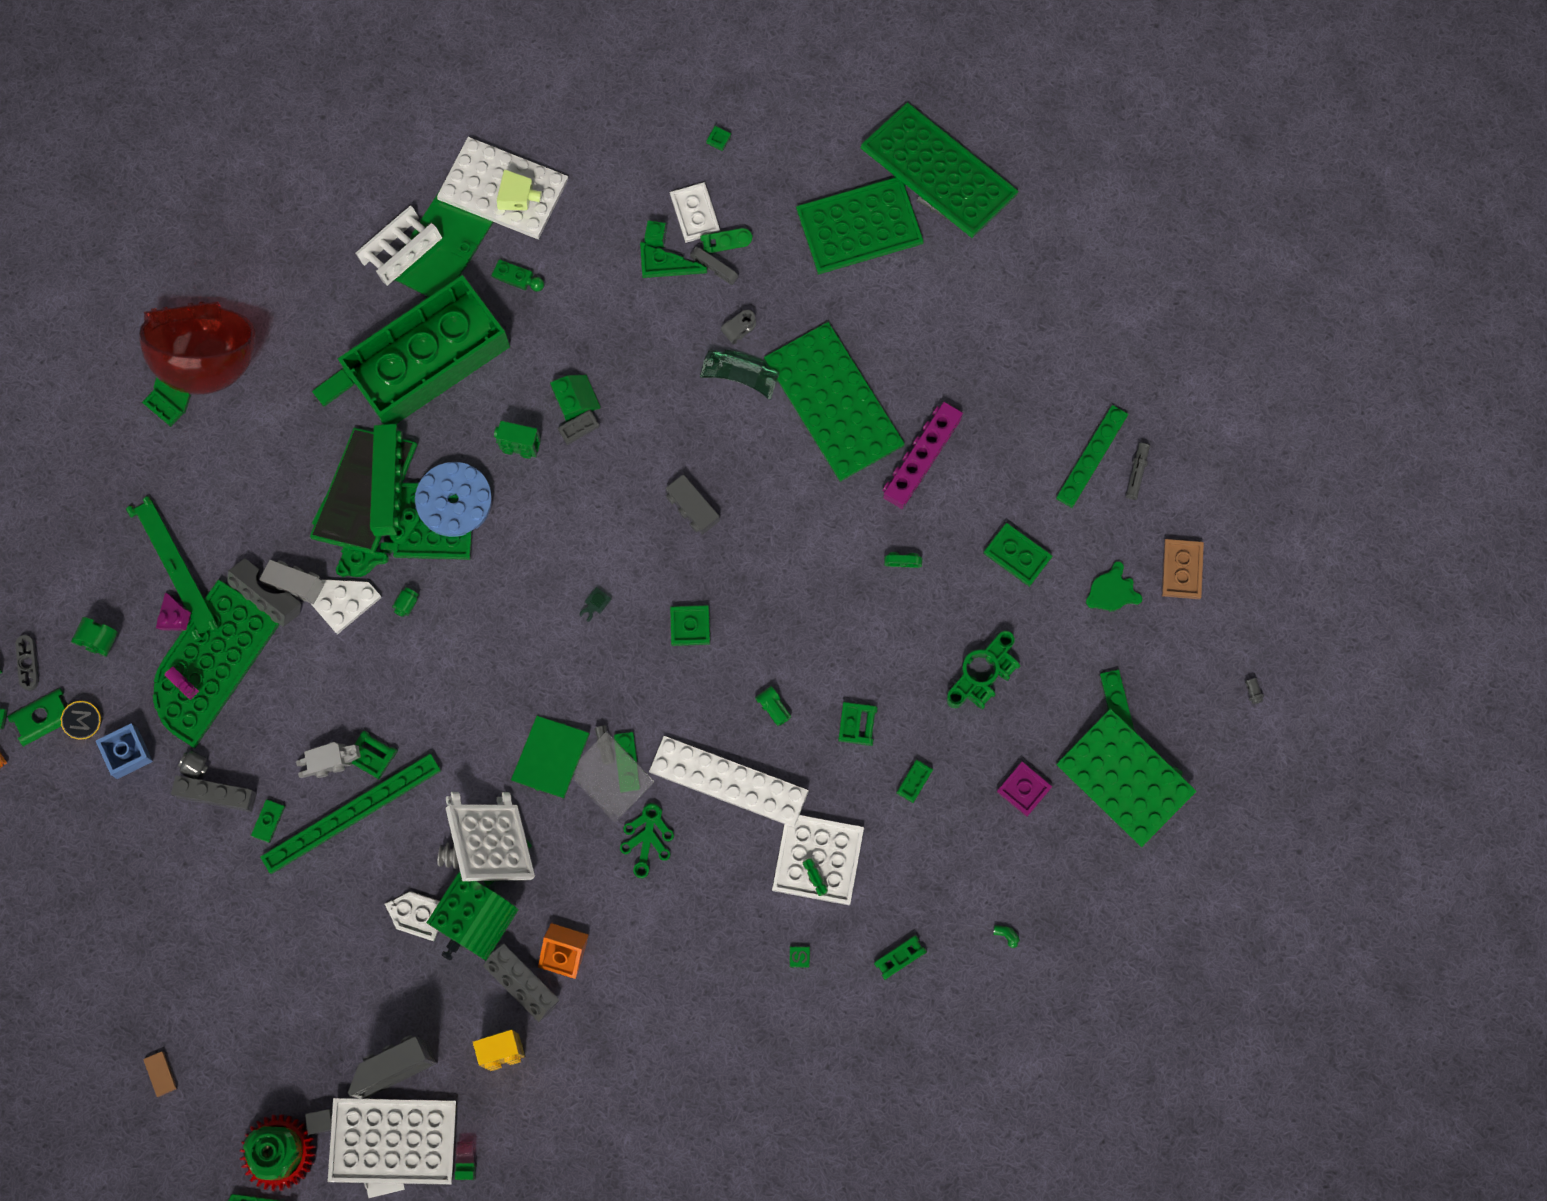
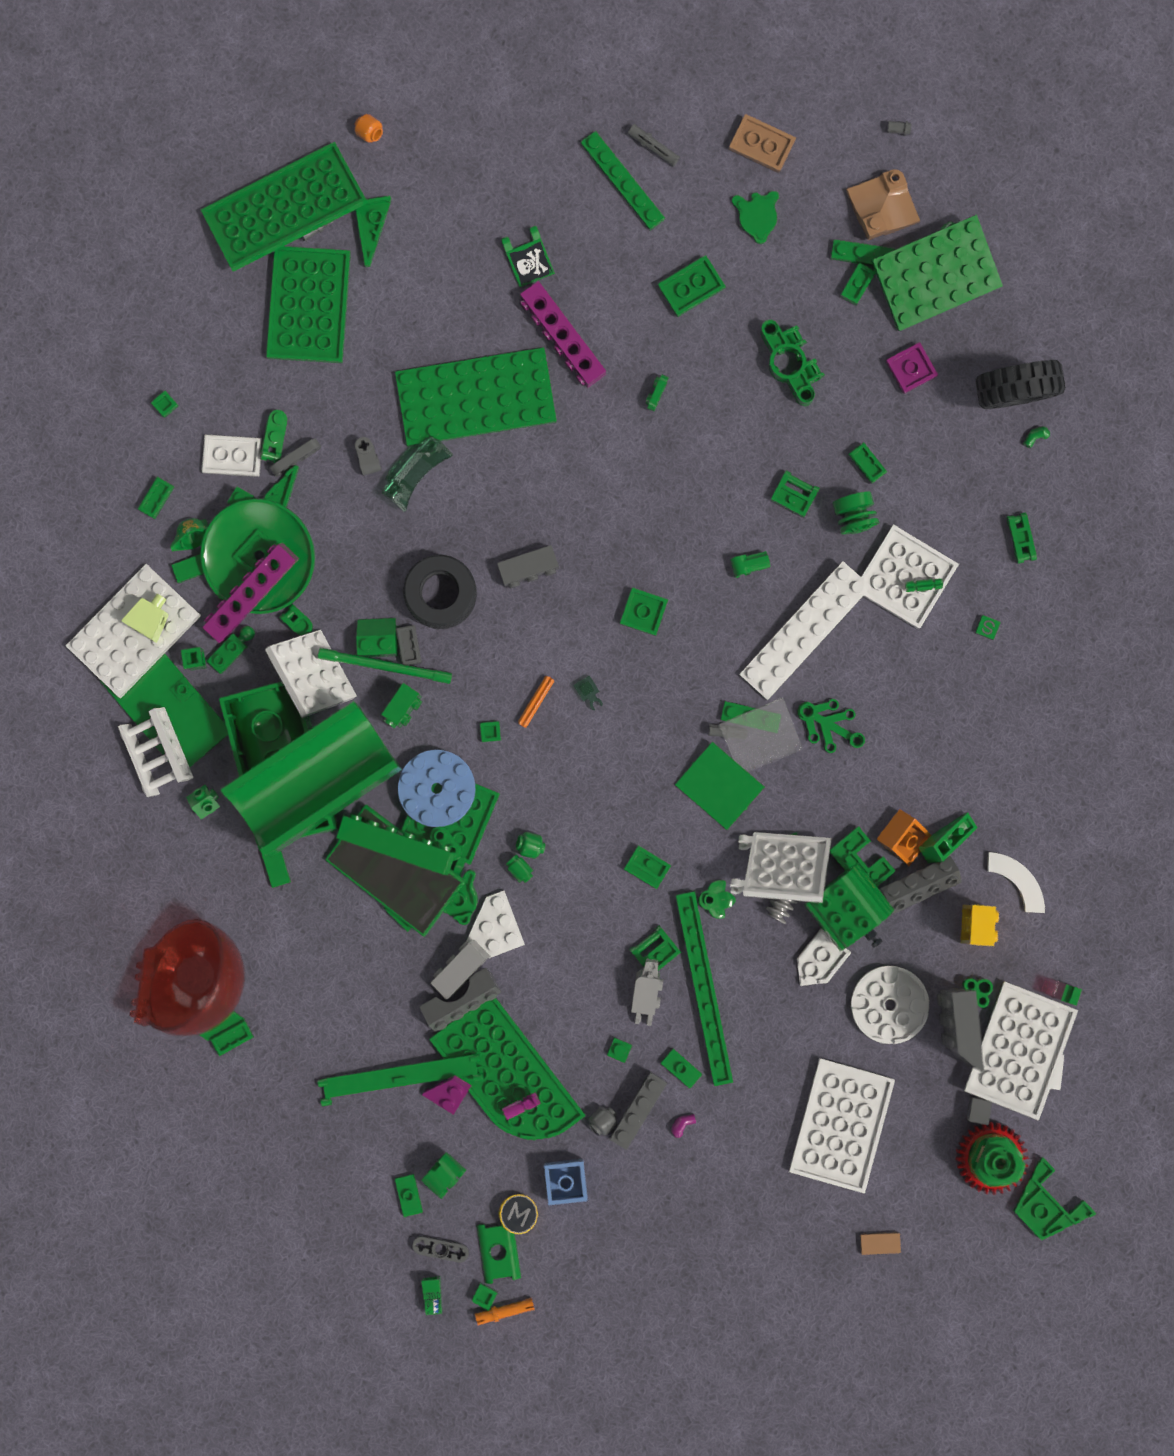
camera: 70 degrees left, 10 degrees up
none -> green plate [138,477,175,519]
none -> green hat [170,518,209,552]
none -> green tile [171,554,204,583]
none -> green brick [181,647,207,671]
none -> green brick [186,784,220,819]
none -> green dish [201,499,315,614]
none -> magenta brick [202,543,299,643]
none -> green piece [221,701,402,857]
none -> white plate [265,630,357,718]
none -> green plate [279,604,313,636]
none -> green piece [317,648,452,684]
none -> orange head [355,114,383,143]
none -> green wing [356,196,391,267]
none -> green plate [395,1174,423,1217]
none -> black tyre [403,554,477,629]
none -> green tile [480,721,501,743]
none -> flag [502,226,555,287]
none -> green head [516,832,545,859]
none -> orange axle [518,676,554,728]
none -> green plate [607,1037,632,1063]
none -> green plate [624,845,671,889]
none -> magenta arm [671,1114,696,1138]
none -> green plate [698,880,736,919]
none -> white plate [789,1058,895,1193]
none -> green plate [830,826,895,886]
none -> green wheel [832,491,880,535]
none -> green plate [840,263,876,306]
none -> medium nougat slope [846,169,920,240]
none -> white plate [851,966,929,1044]
none -> green slope [919,812,977,863]
none -> green piece [962,978,993,1008]
none -> black tyre [975,360,1066,409]
none -> white tile [987,852,1045,913]

